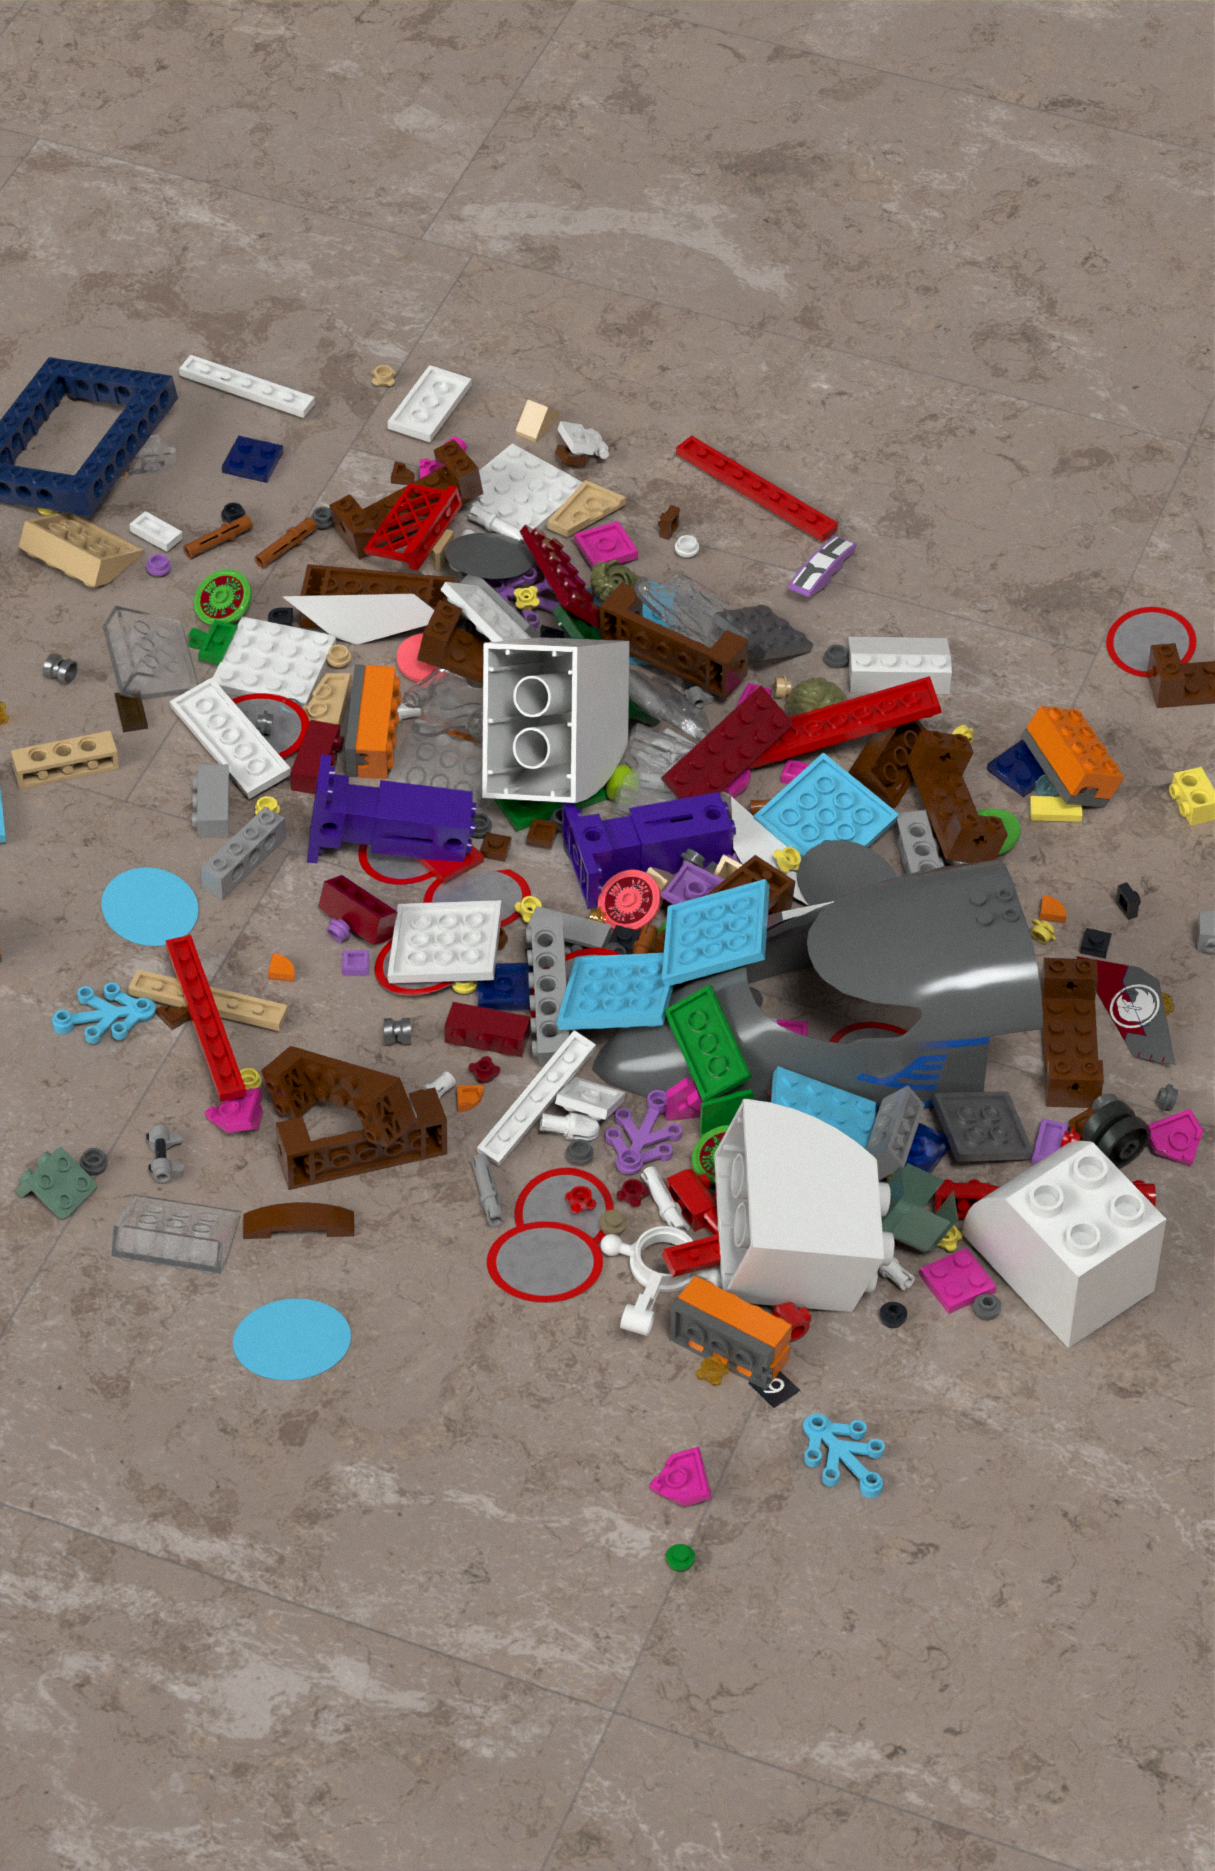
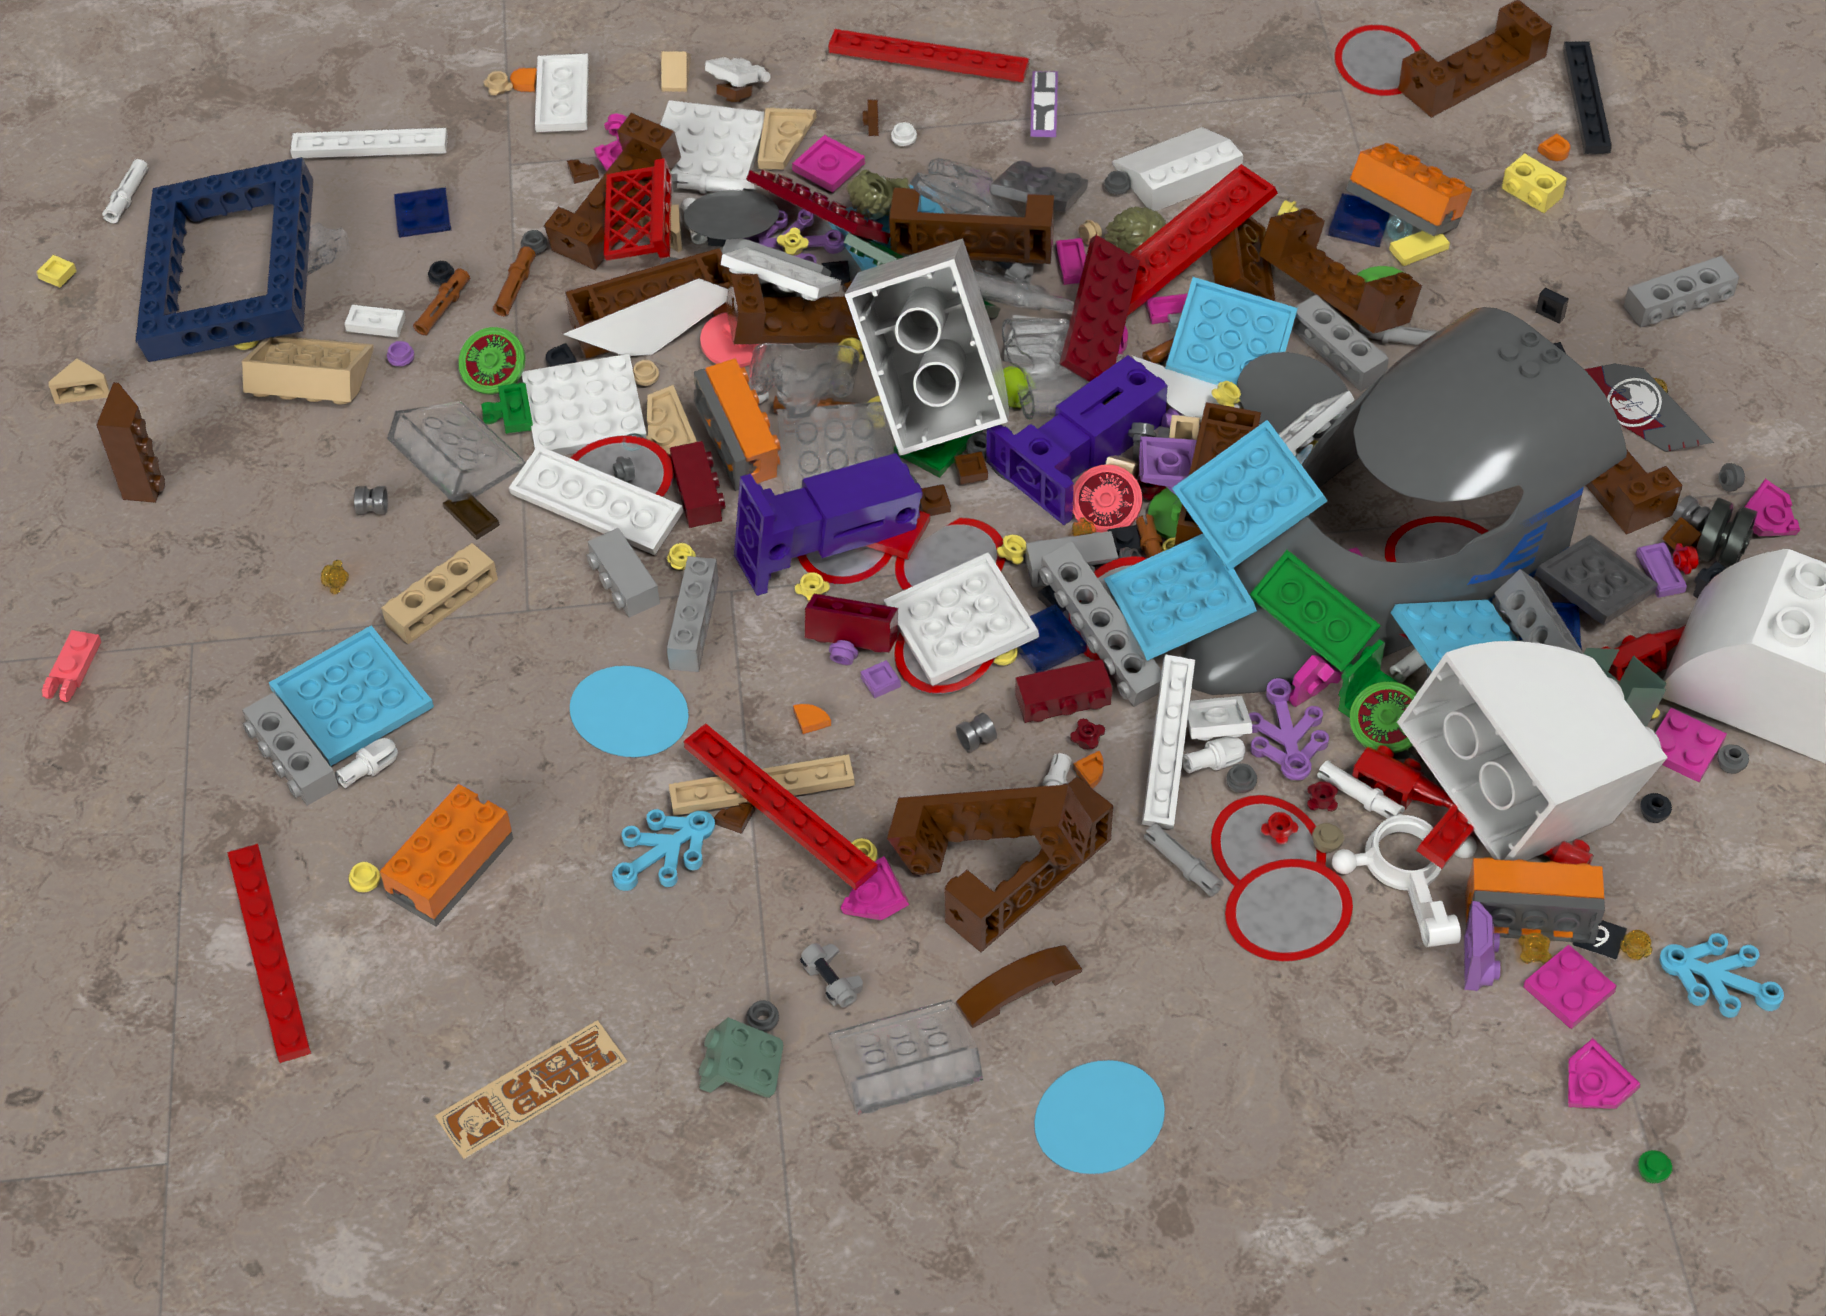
camera: 25 degrees left, 5 degrees up
none -> white pin [102,159,149,223]
none -> orange tile [510,68,537,92]
none -> light yellow plate [795,573,830,601]
none -> medium lavender slope [1464,901,1500,991]
none -> dark pink plate [1523,944,1617,1029]
none -> clear yellow plate [1620,930,1653,960]

